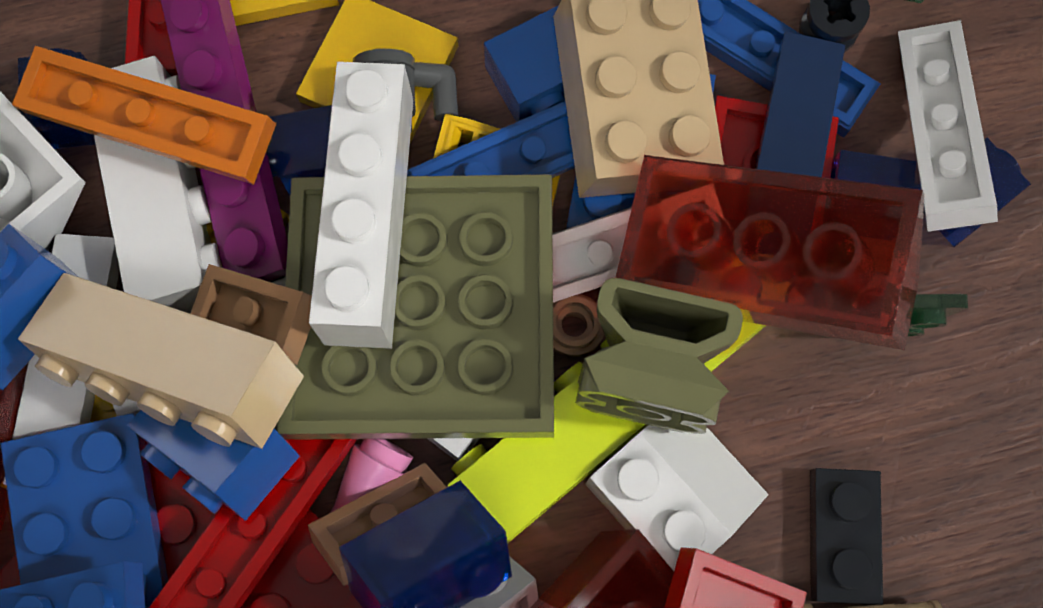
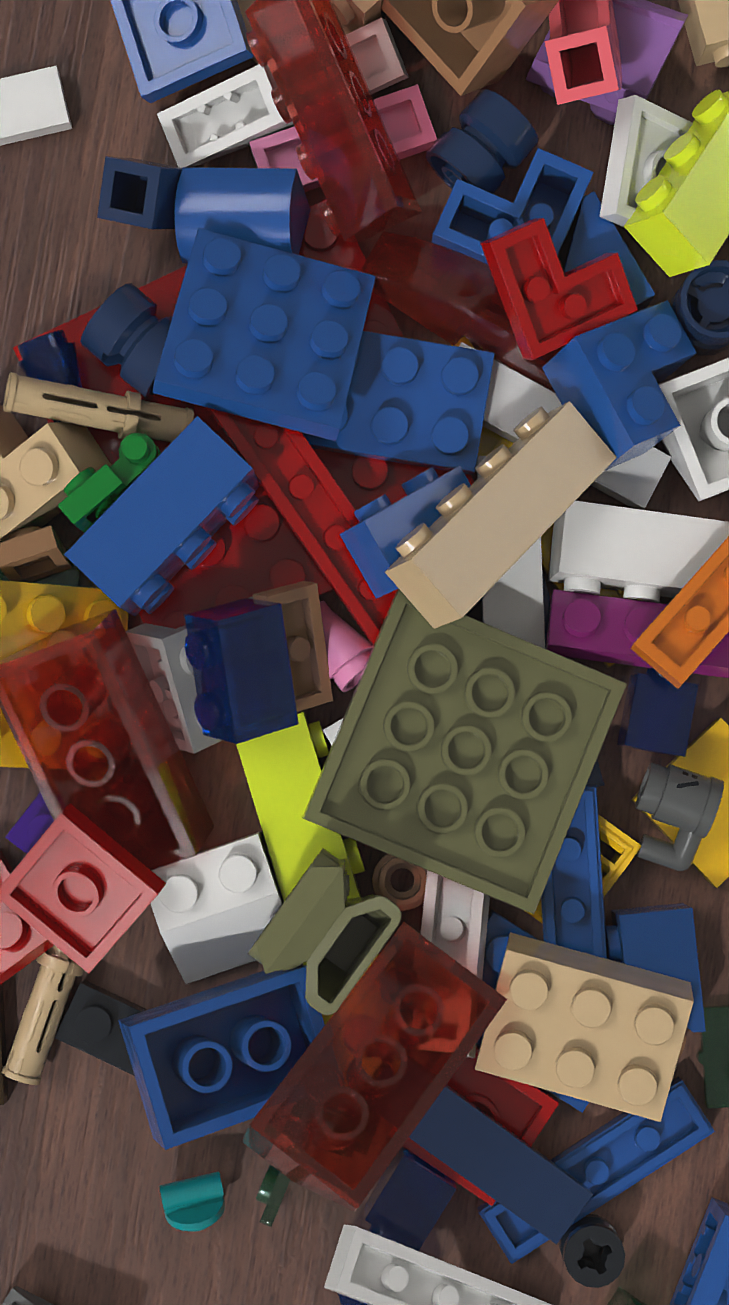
camera: 115 degrees right, 10 degrees up
medium nougat plate [190,264,312,365] -> none
white brick [309,62,413,349] -> none
none -> blue brick [118,964,343,1150]
none -> teal plate [159,1171,225,1232]

